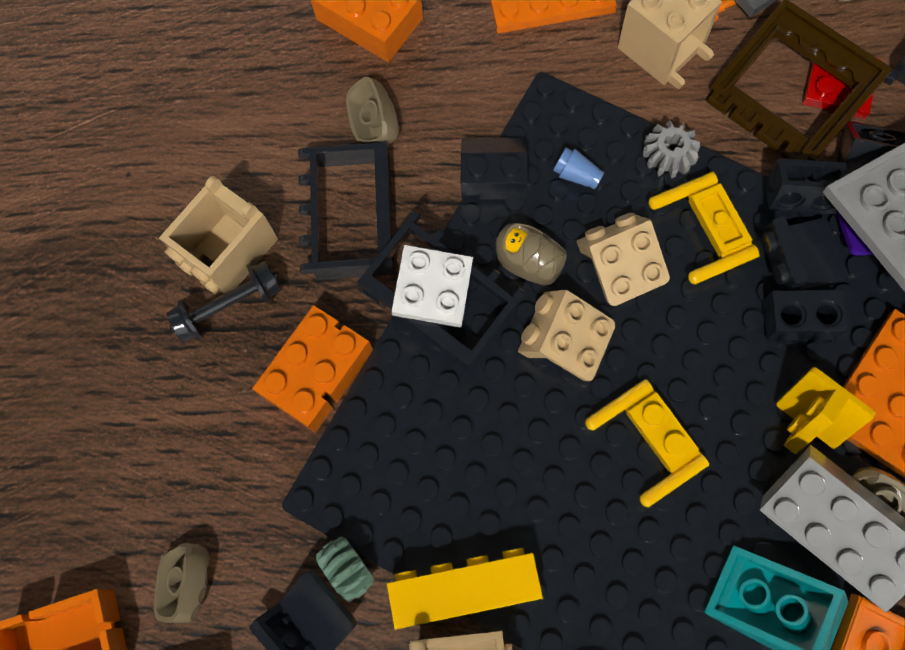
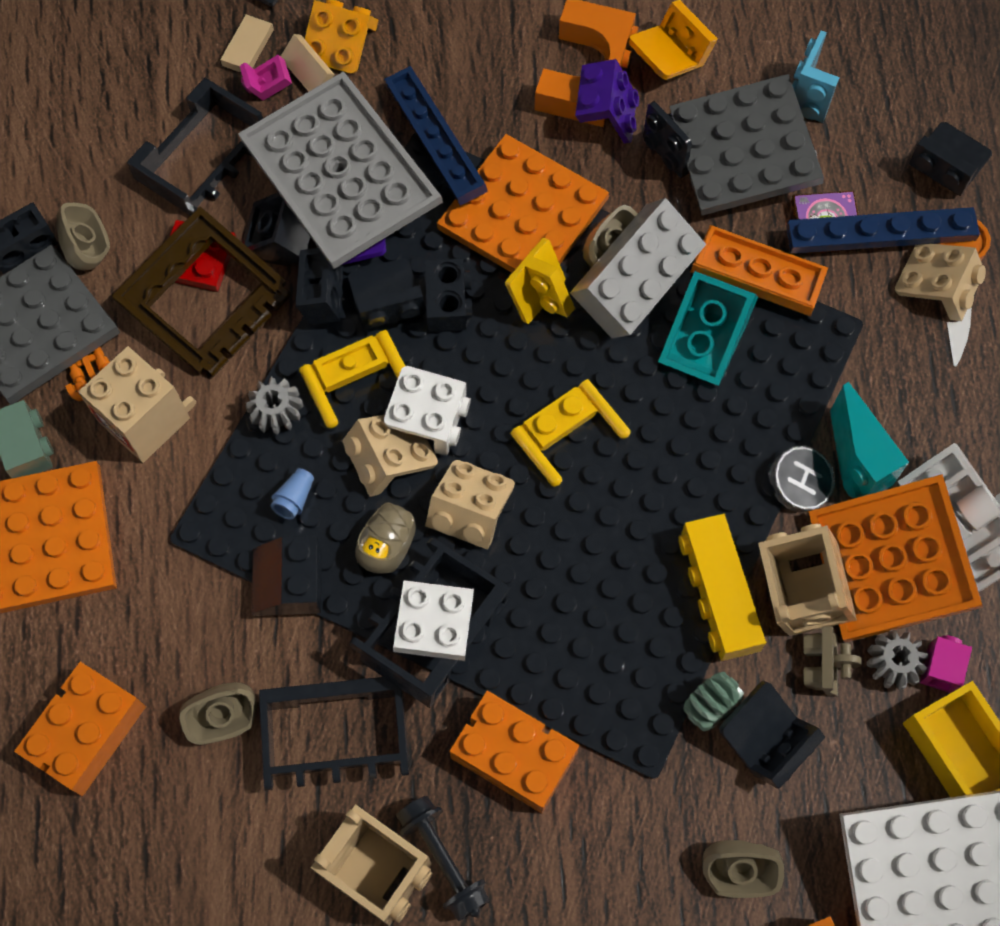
camera: 100 degrees left, 5 degrees down
none -> white bracket [384,366,471,456]

